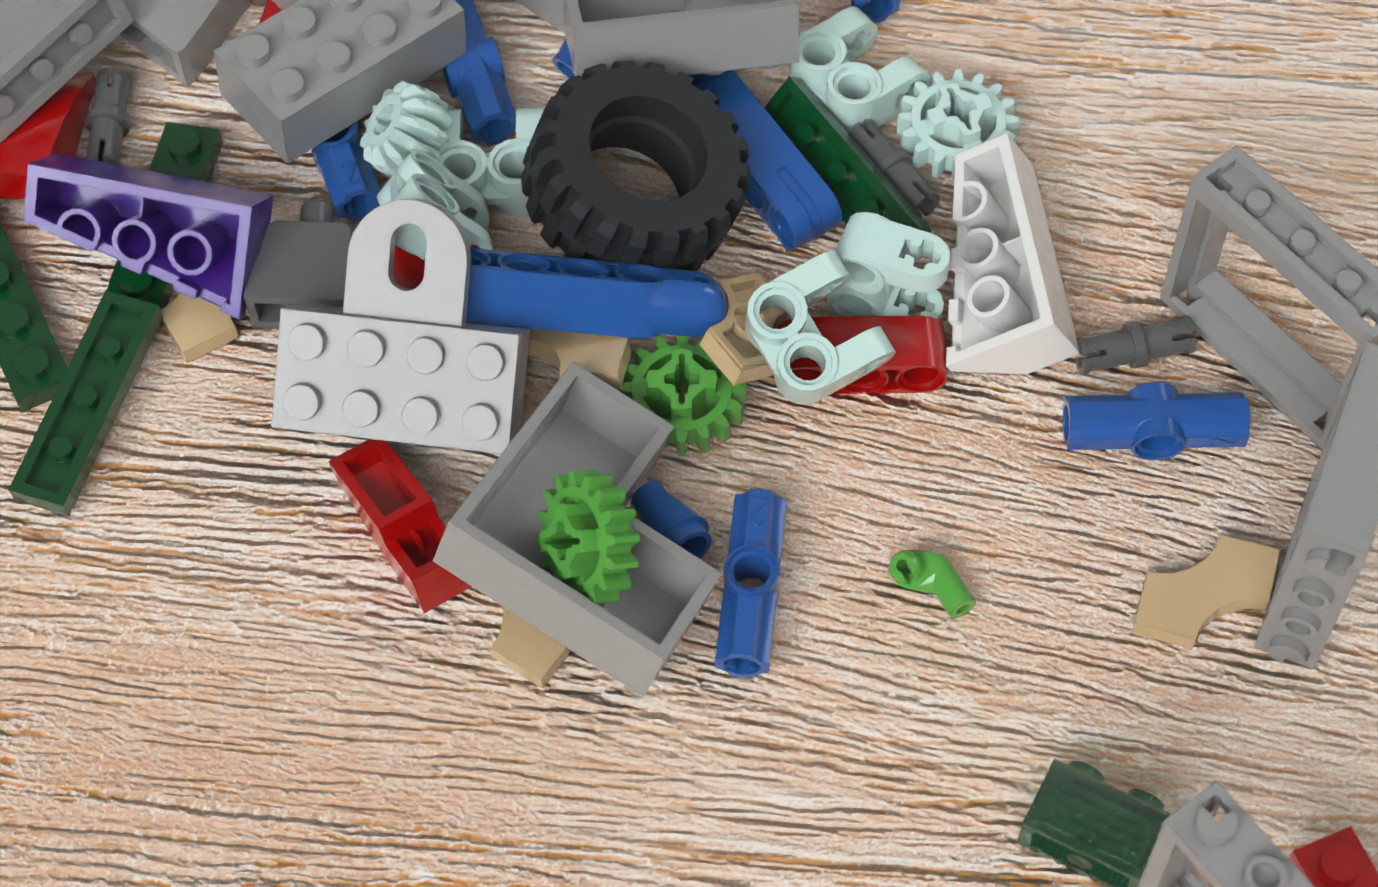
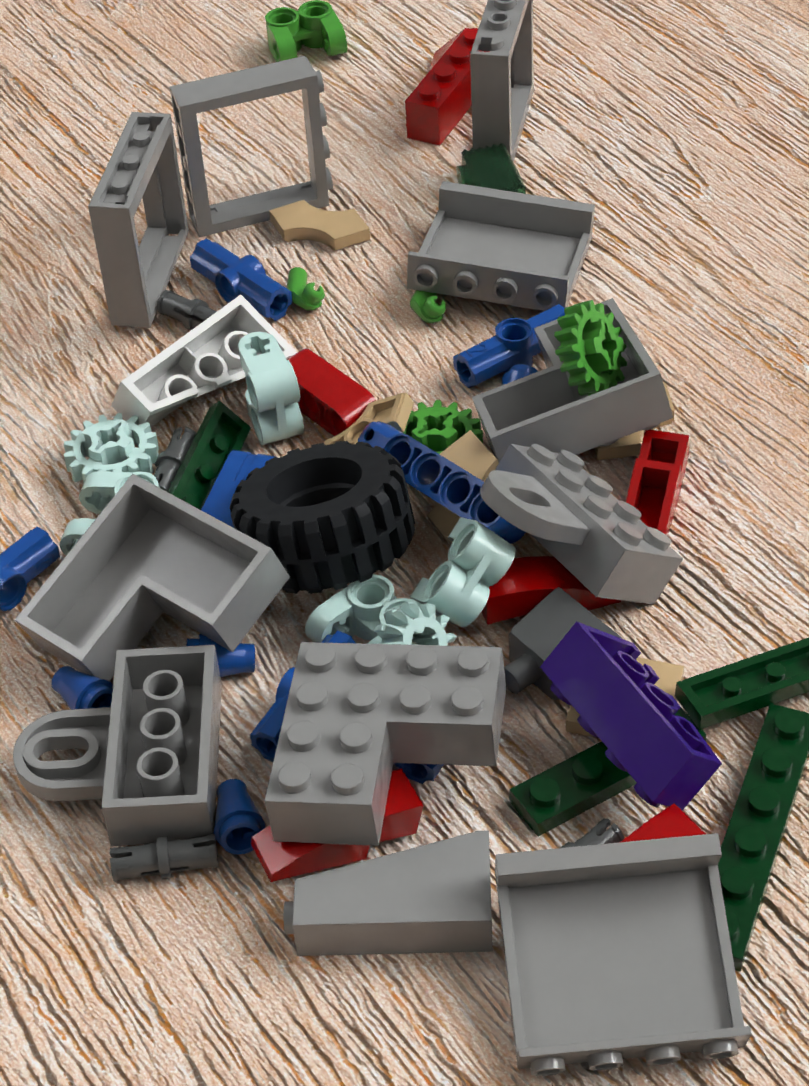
camera: 130 degrees left, 15 degrees down
light aqua piece [745,250,896,405] -> none
none -> bright green arm [286,267,325,311]
none -> light grey panel [407,181,595,311]

